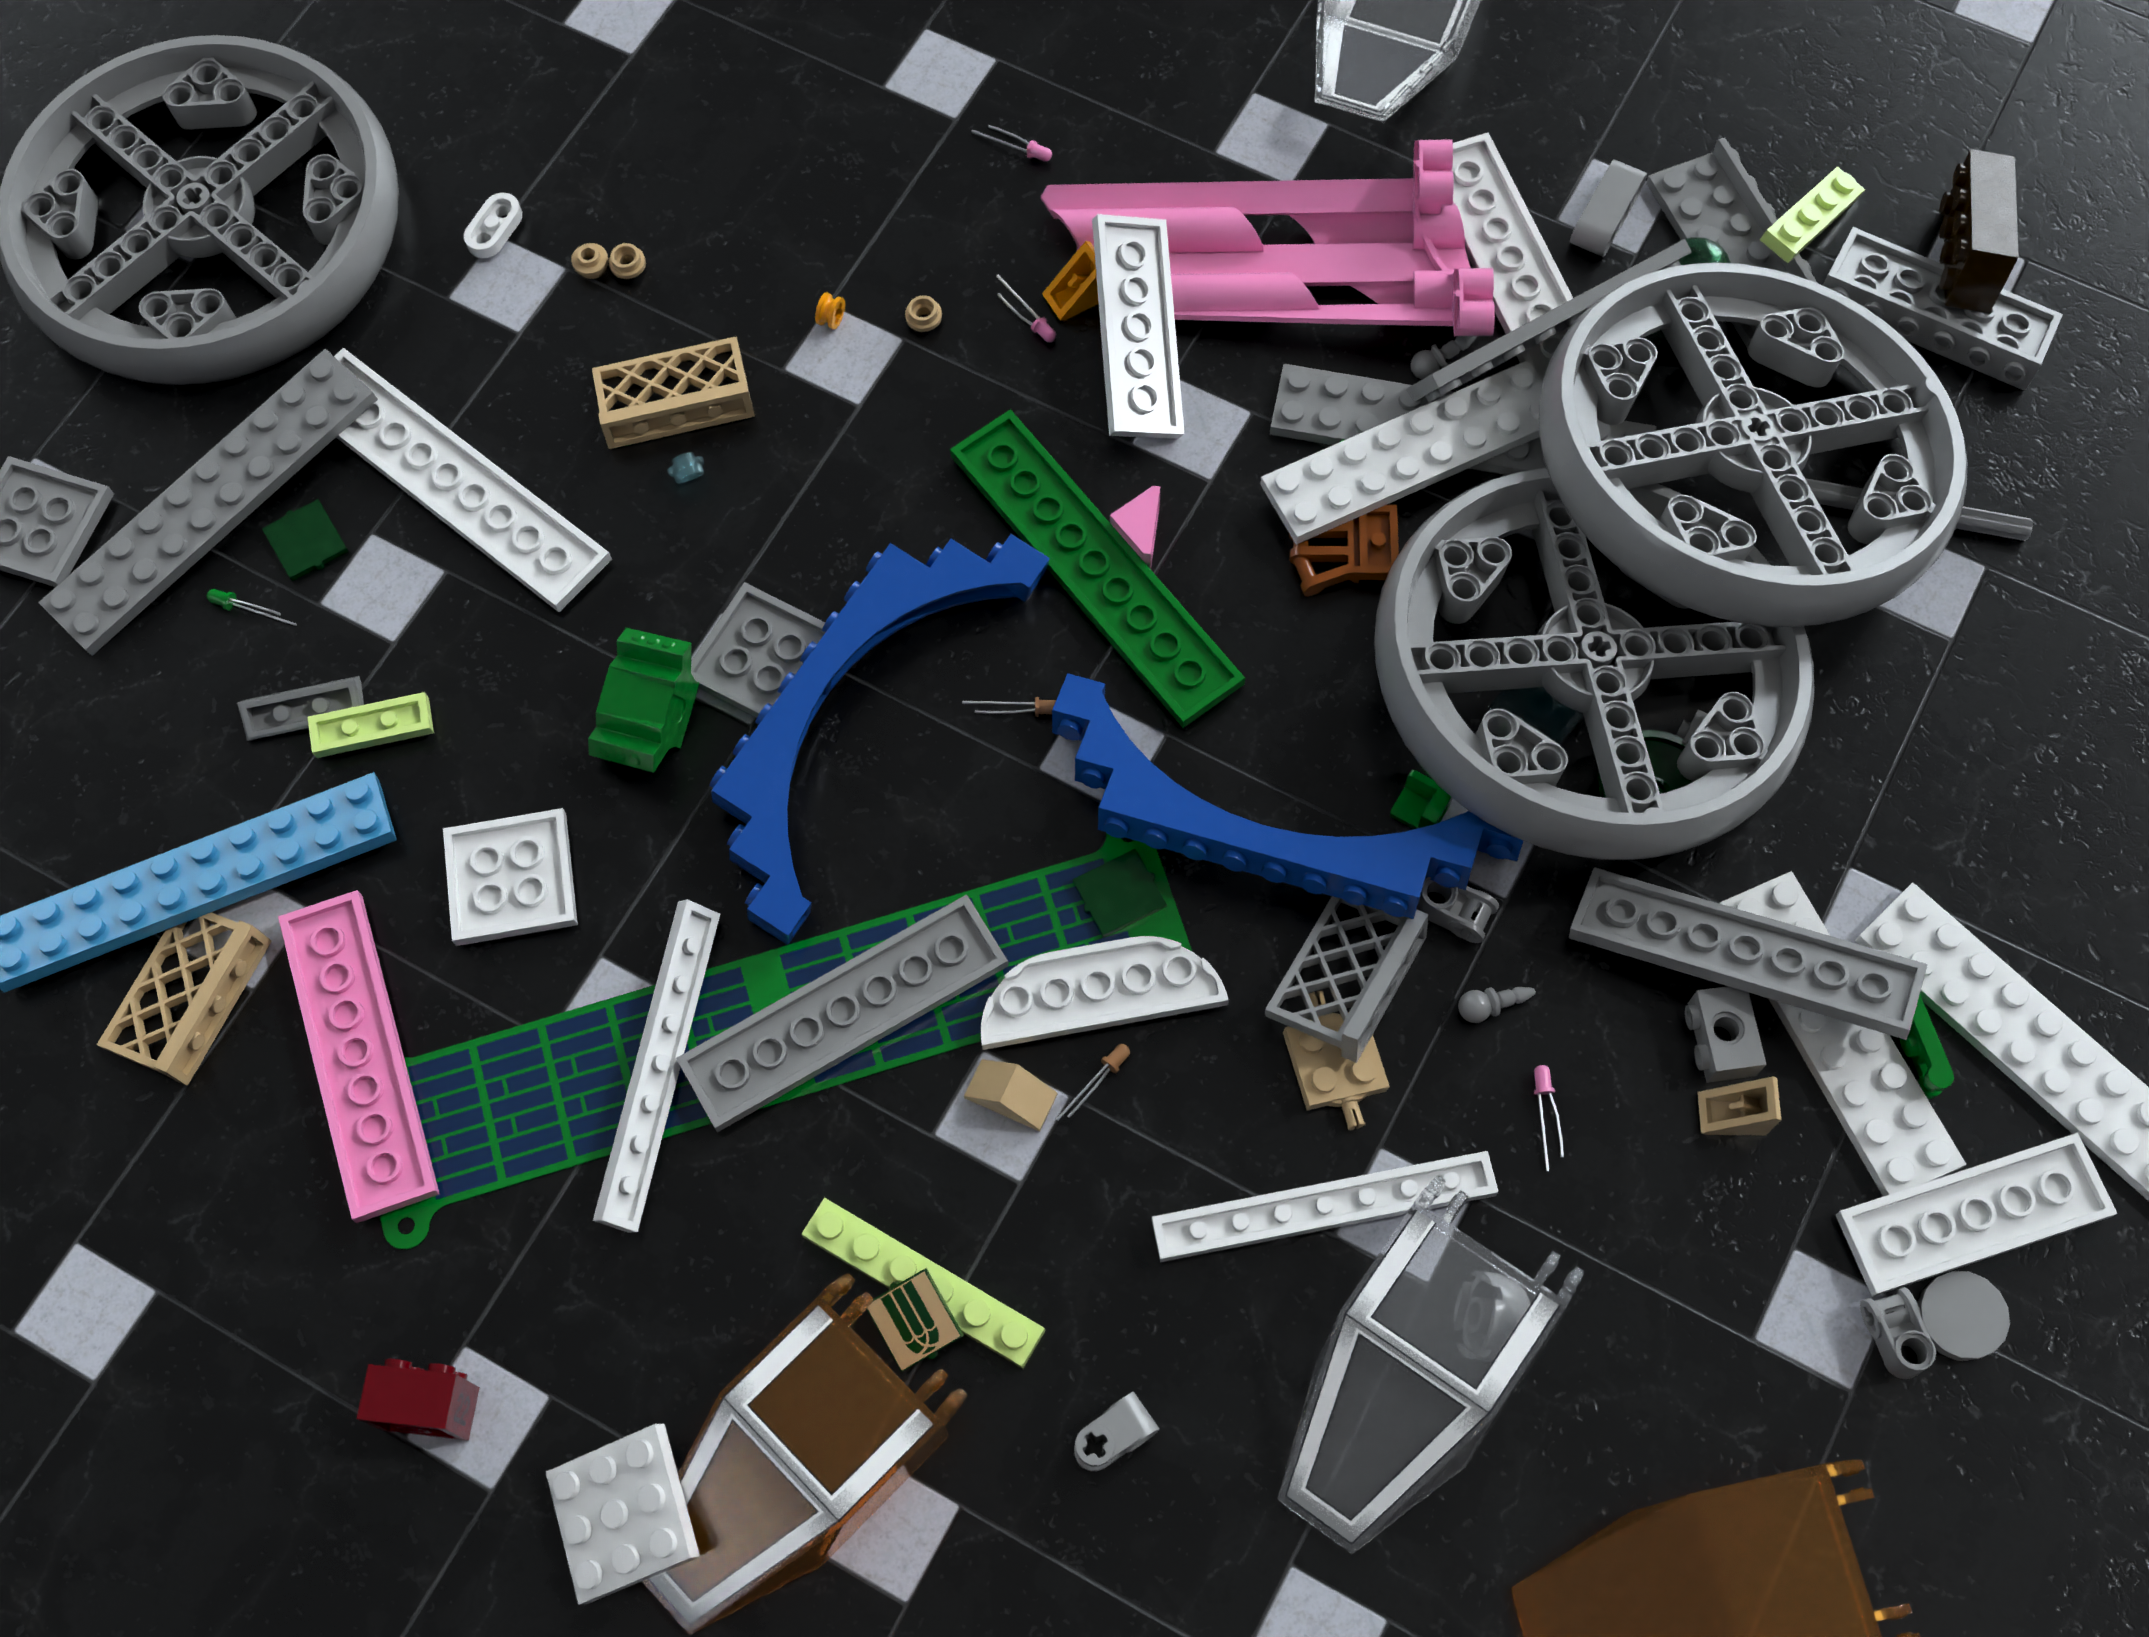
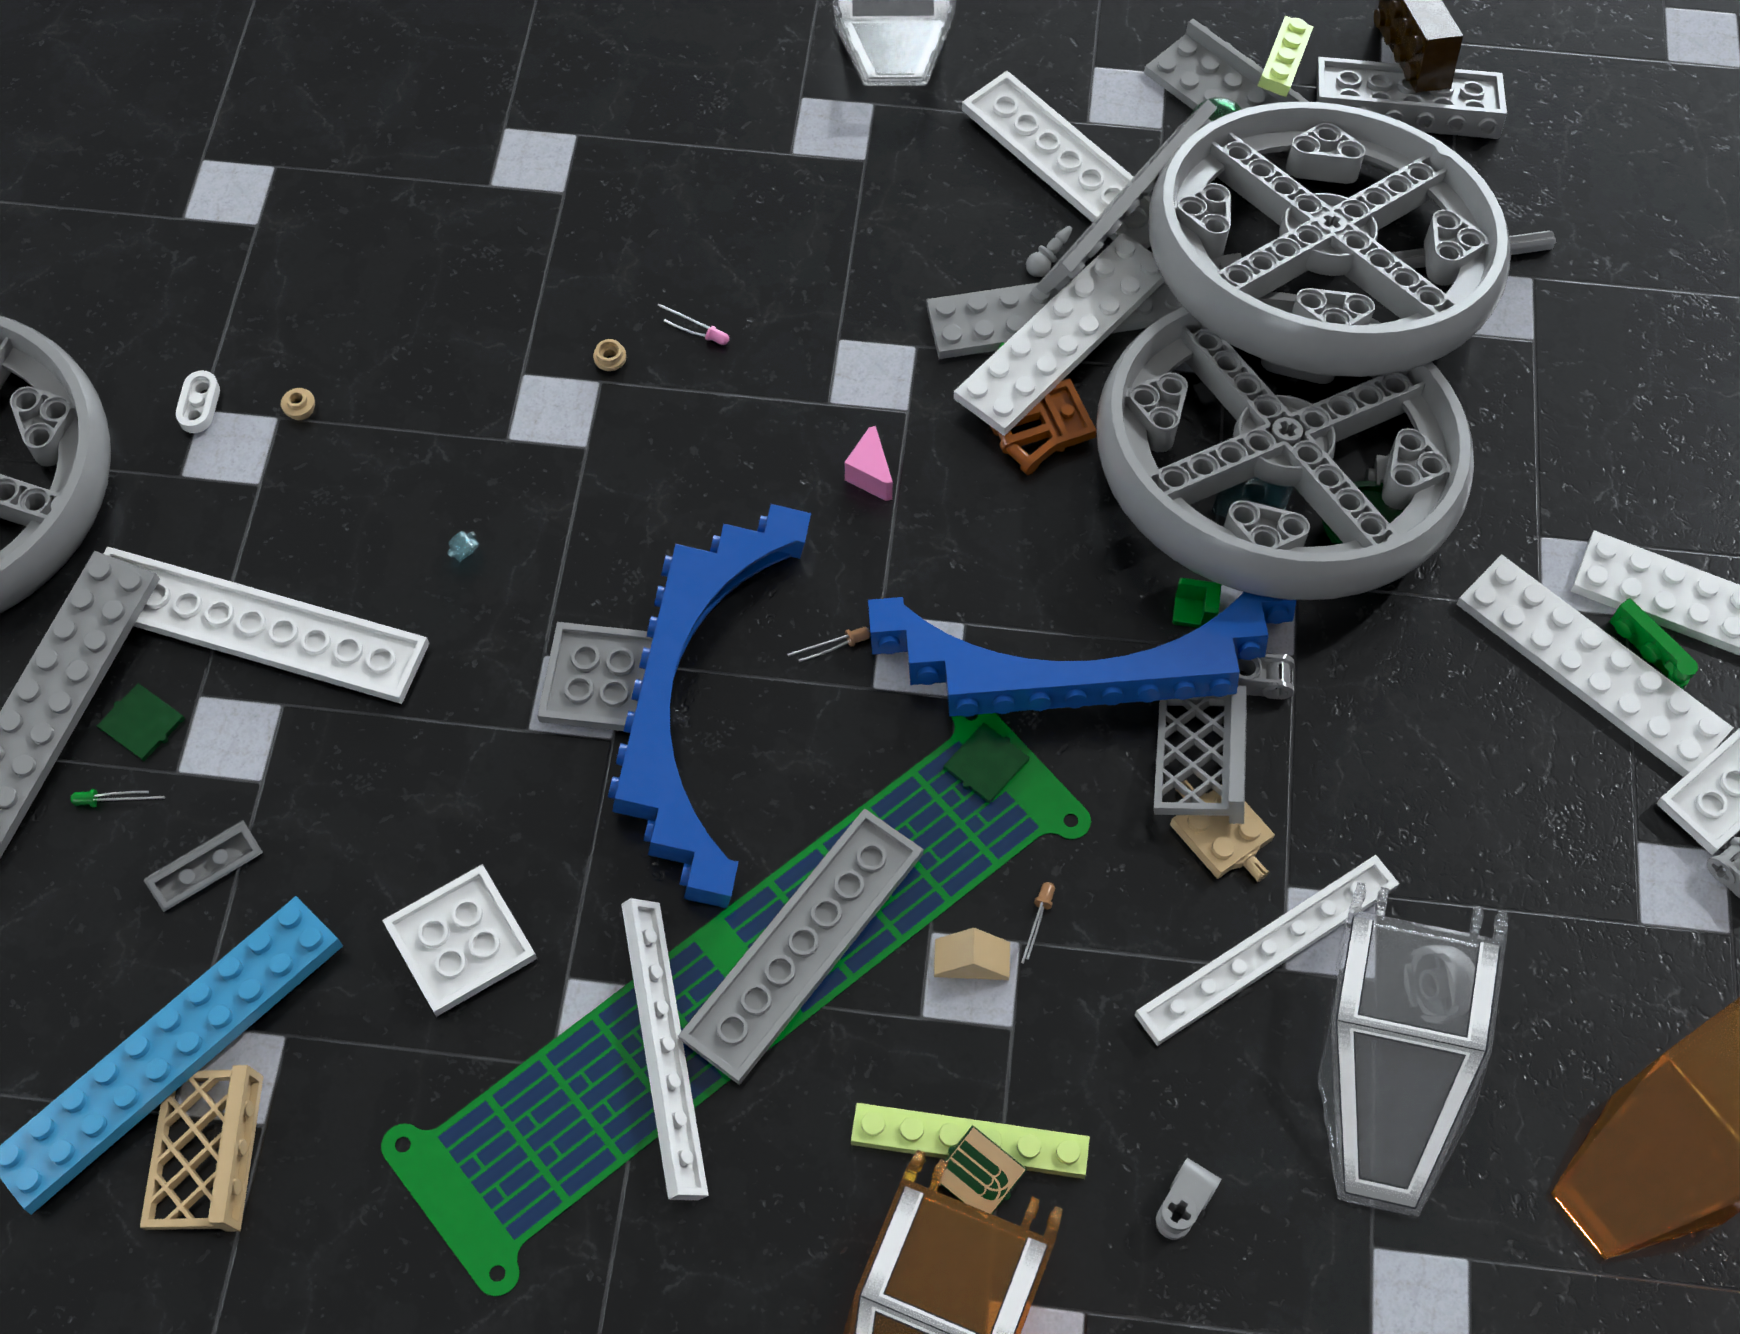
camera: 25 degrees left, 5 degrees down
bright pink plate [278,890,440,1223] -> none
yellowish green plate [307,692,434,758] -> none
green slope [588,628,700,773] -> none
tan fence [592,336,755,449] -> none
tan plate [609,243,646,279] -> none
light orange bush [815,292,845,330] -> none
green plate [950,409,1245,728] -> none
piece [971,125,1052,162] -> none
white plate [981,936,1229,1050] -> none
bright pink panel [1040,139,1495,336] -> none
light orange slope [1042,241,1099,321] -> none
white plate [1092,214,1184,439] -> none
light grey bar [1458,987,1536,1023] -> none
piece [1534,1065,1564,1171] -> none
light grey plate [1569,867,1928,1040] -> none
light grey beam [1570,159,1647,257] -> none
light grey brick [1685,986,1767,1083] -> none
tan slope [1698,1076,1781,1135] -> none

